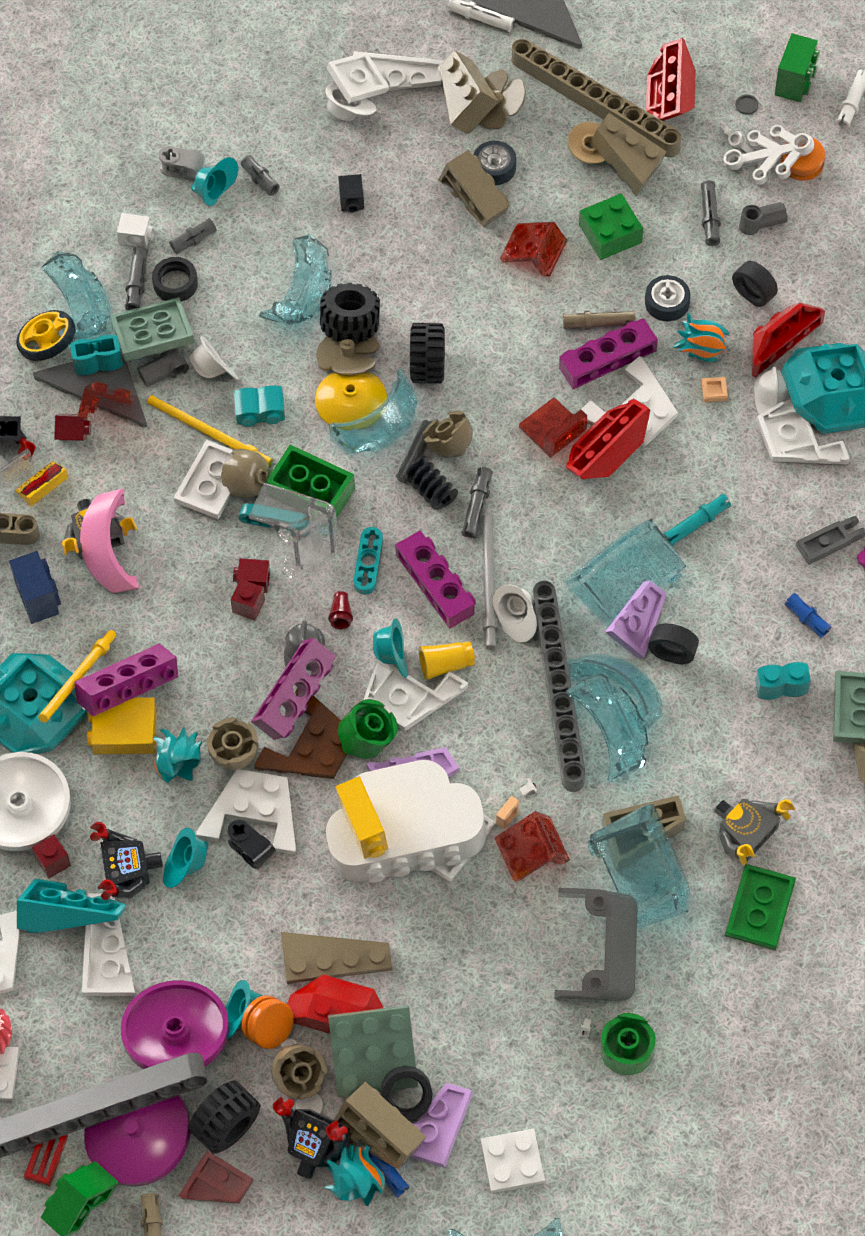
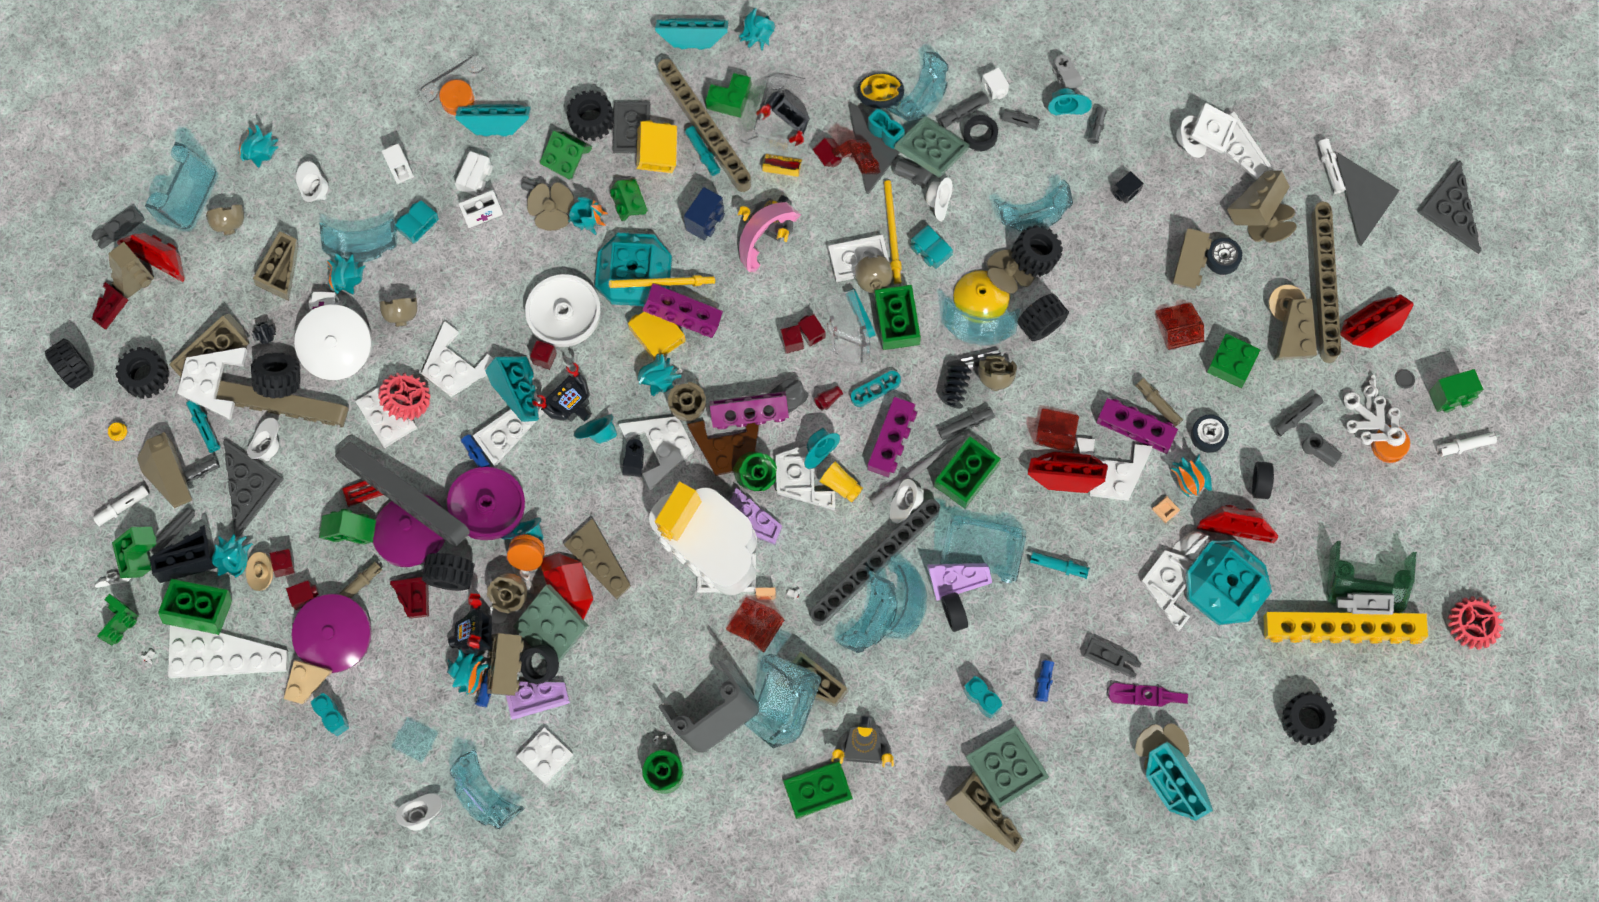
camera: 55 degrees right, 10 degrees up
none -> blue pin [461,434,491,468]
none -> green brick [934,436,1001,509]

